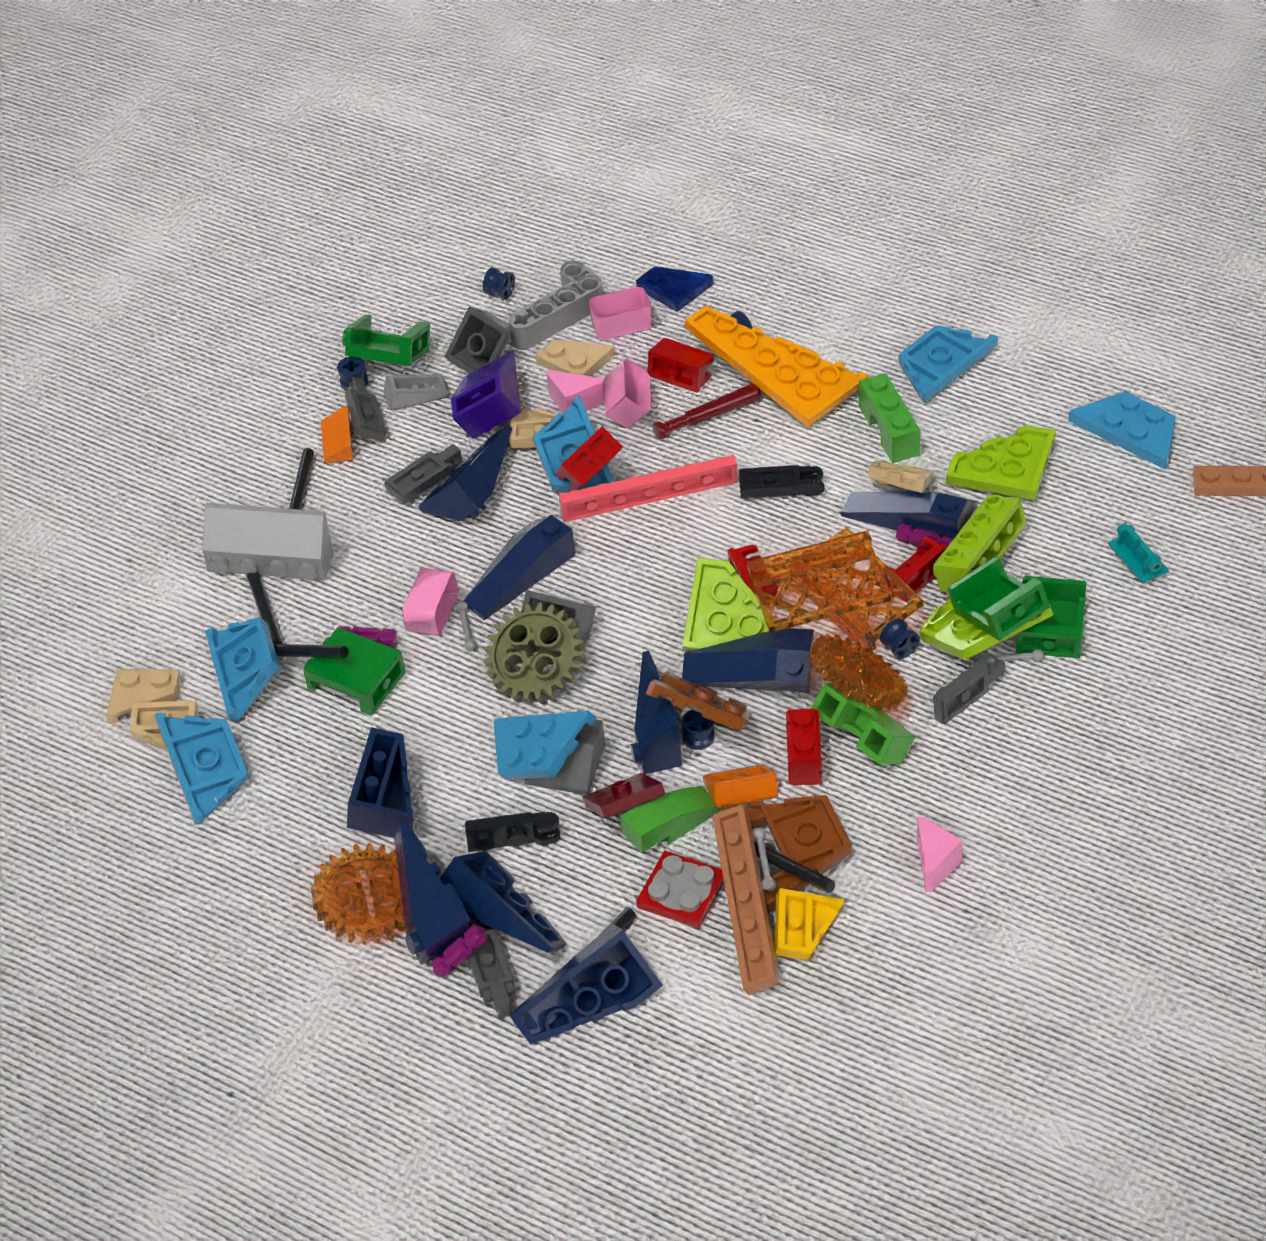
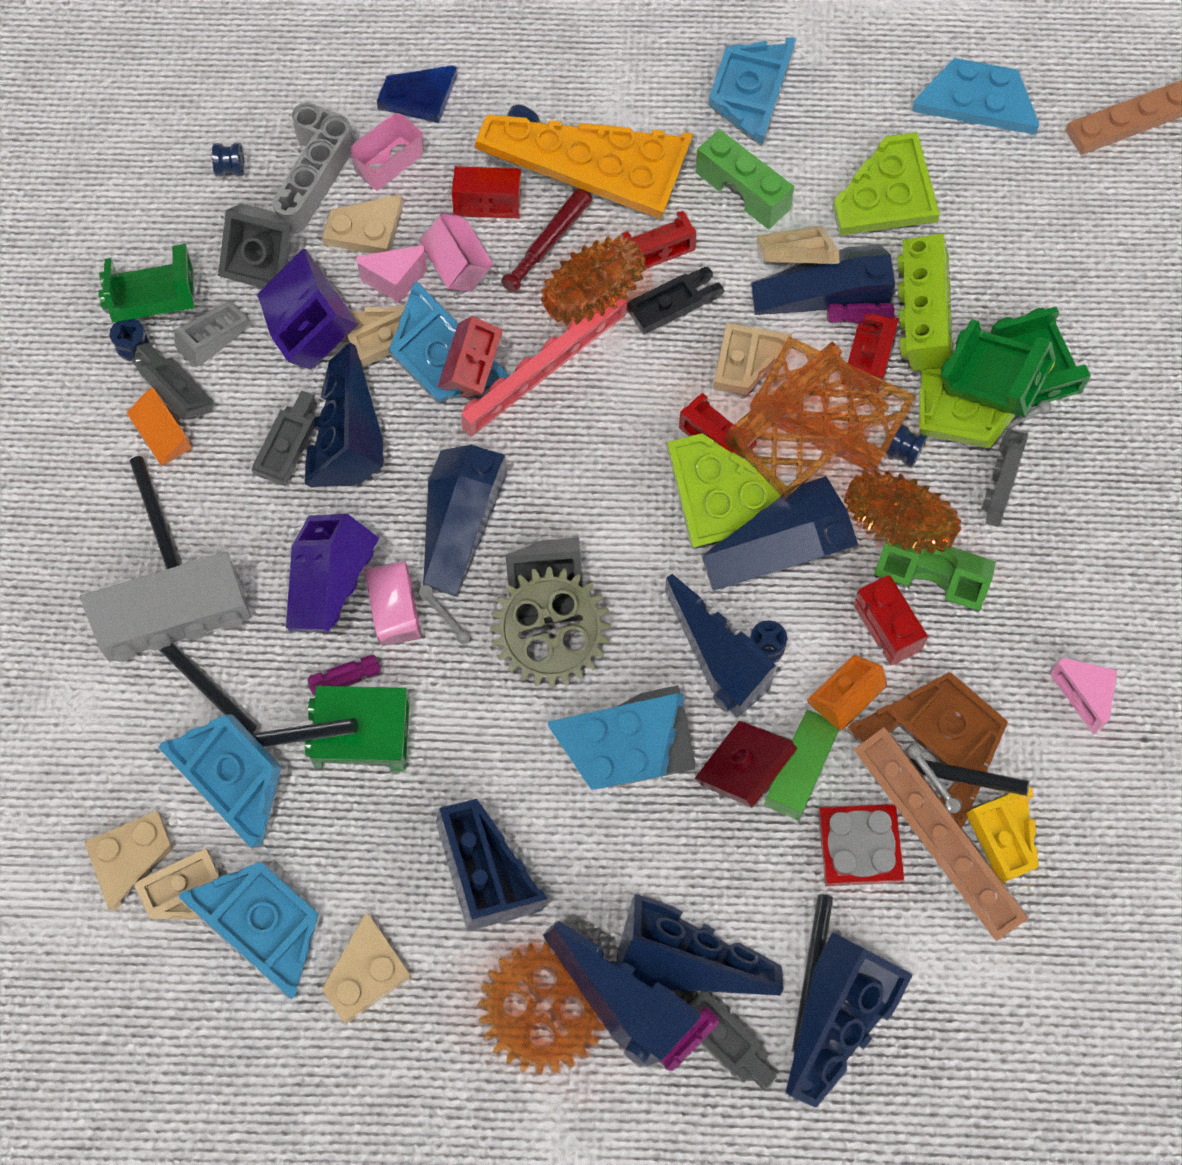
camera: 30 degrees left, 20 degrees up
black hinge [465,811,561,852] -> none
dark orange wing [646,671,752,731] -> none
teal hinge [1108,523,1169,583] -> none
none -> dark purple slope [286,513,379,632]
none -> tan wing [322,914,412,1024]
none -> clear orange gear [540,236,646,325]
none -> red hinge [619,210,697,274]
none -> tan wing [713,323,792,395]

